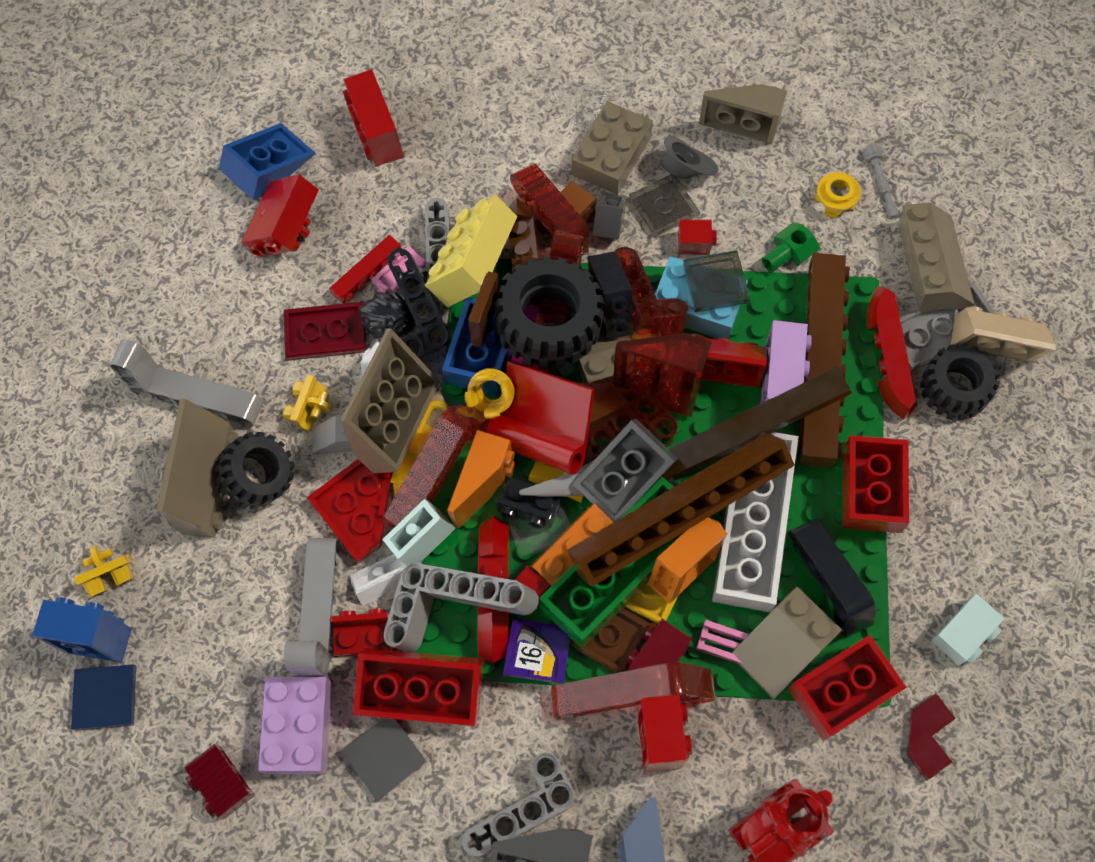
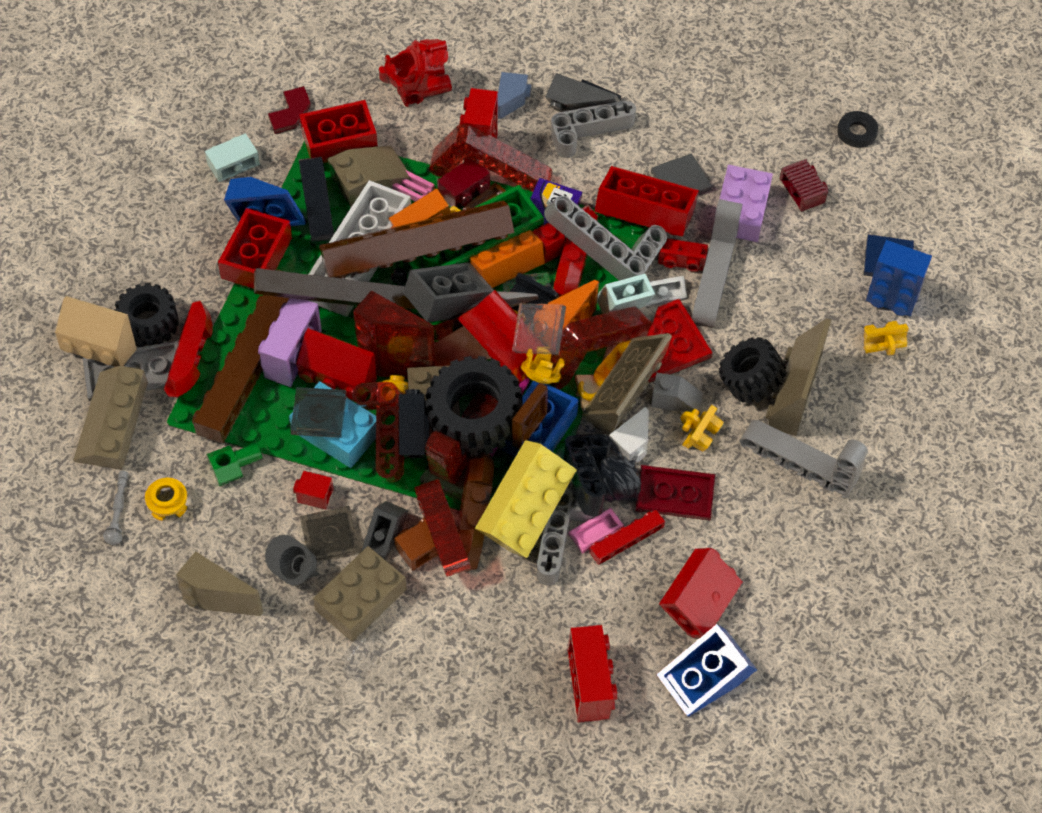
camera: 170 degrees left, 10 degrees down
none -> blue slope [224,177,306,226]
none -> clear tile [512,303,566,355]

